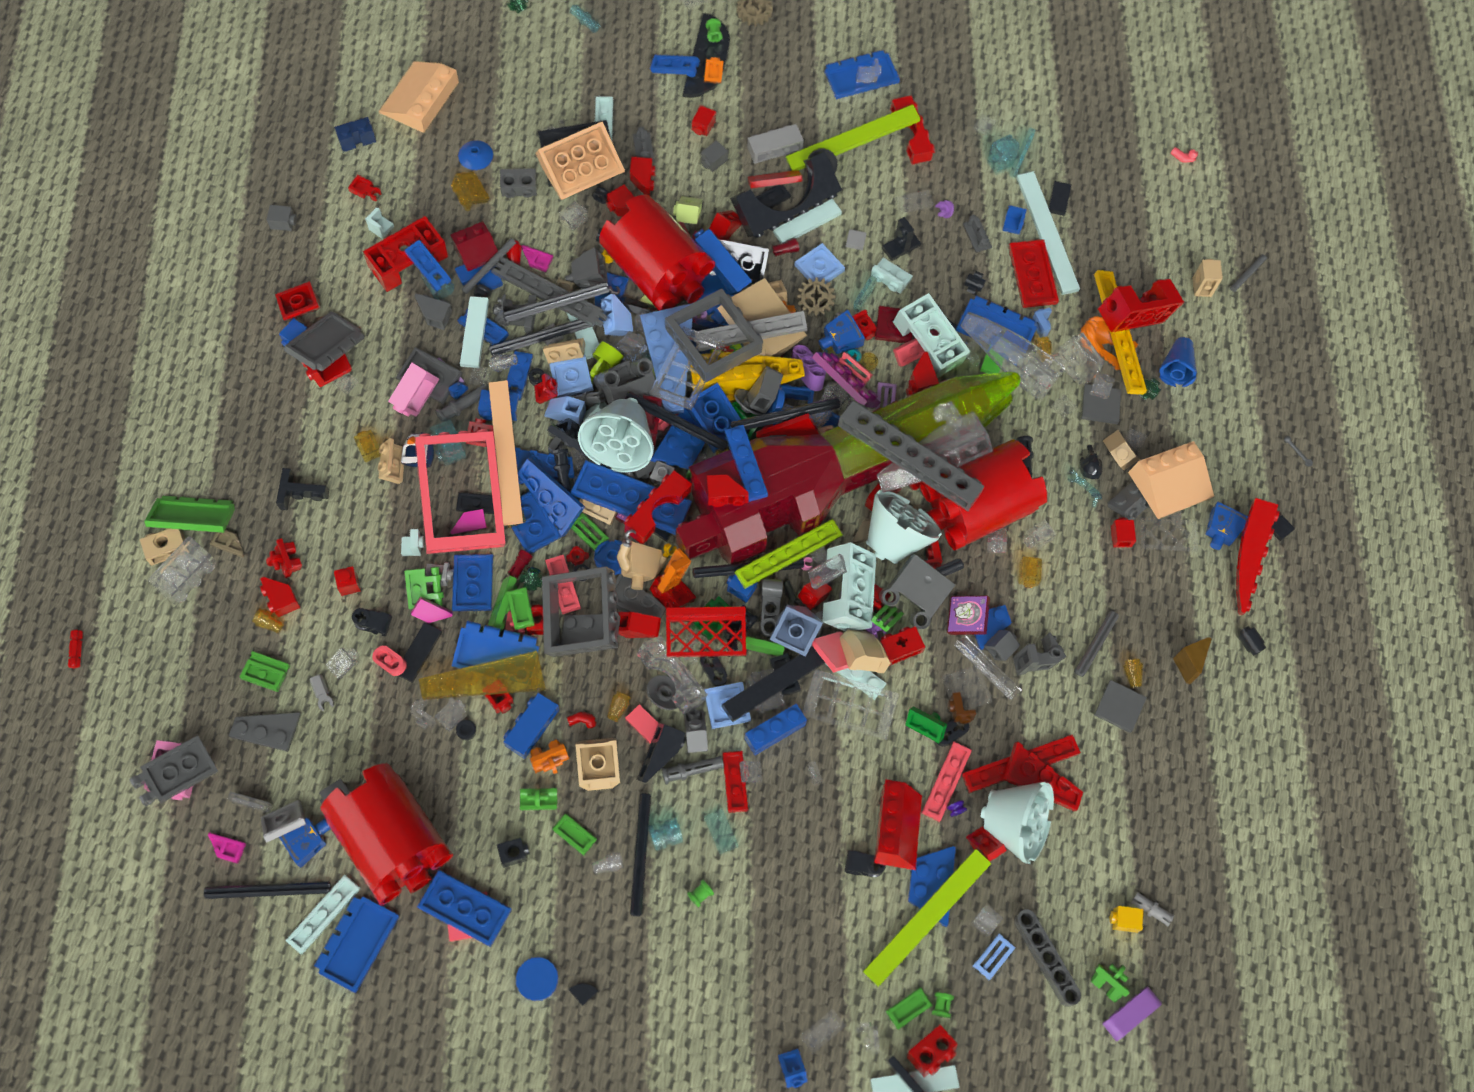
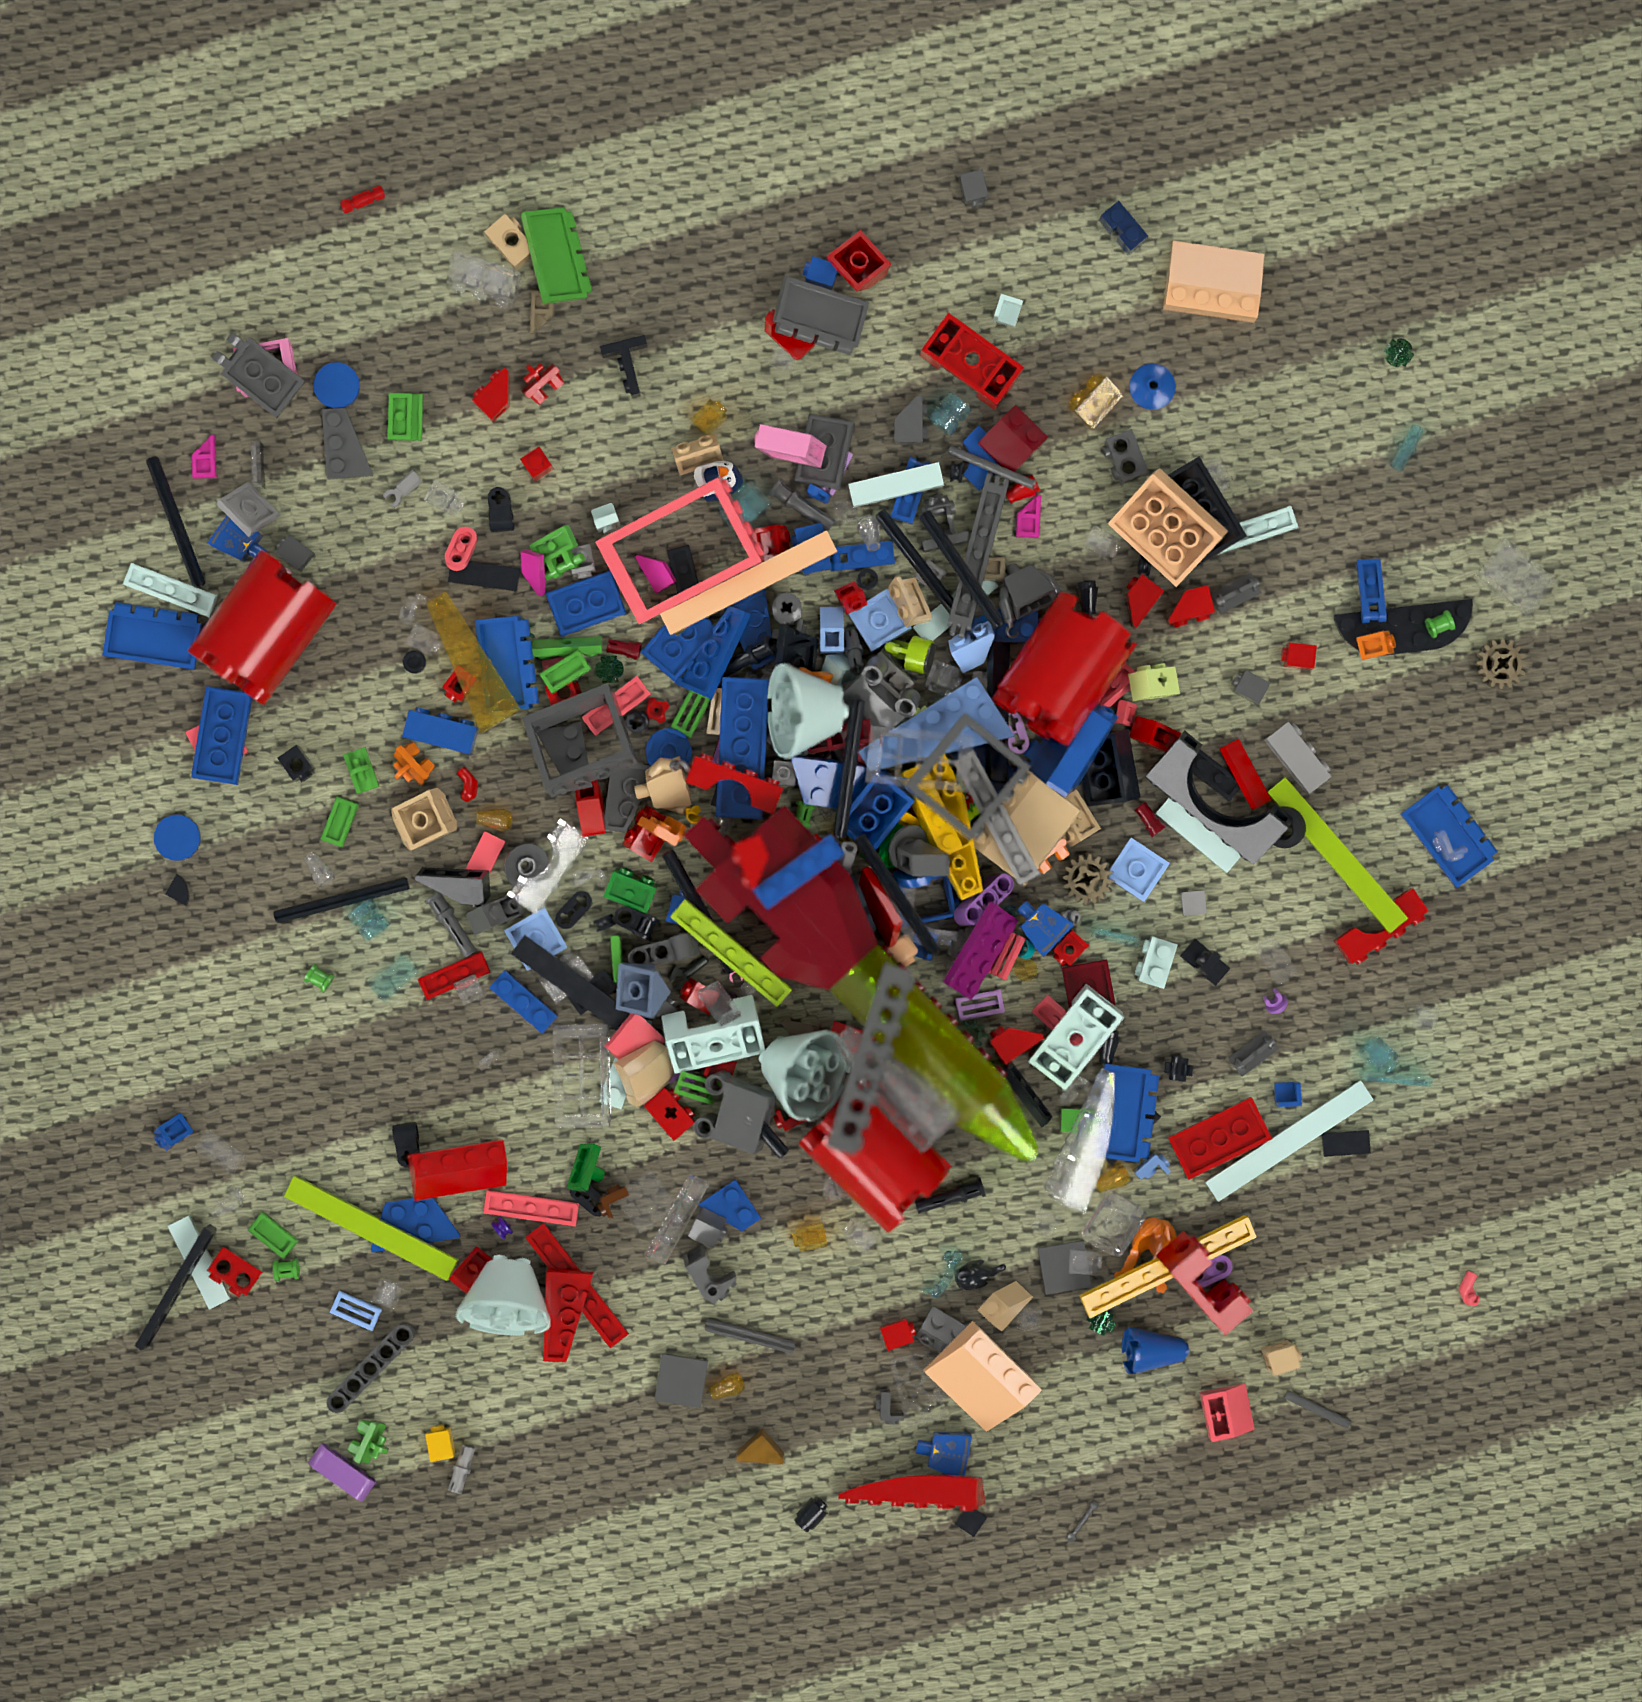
camera: 75 degrees right, 20 degrees up
clear yellow cone [252,608,284,634] -> none
red plate [348,175,382,201] -> none
blue plate [405,240,451,292] -> none
red fence [666,607,746,657] -> none
clear bracket [934,401,962,432] -> none
tile [947,596,990,635] -> none
none -> blue tile [313,362,360,409]
none -> dark grey piece [772,593,802,626]
none -> dark grey bracket [876,1389,904,1425]
none -> coral slope [1199,1383,1255,1442]

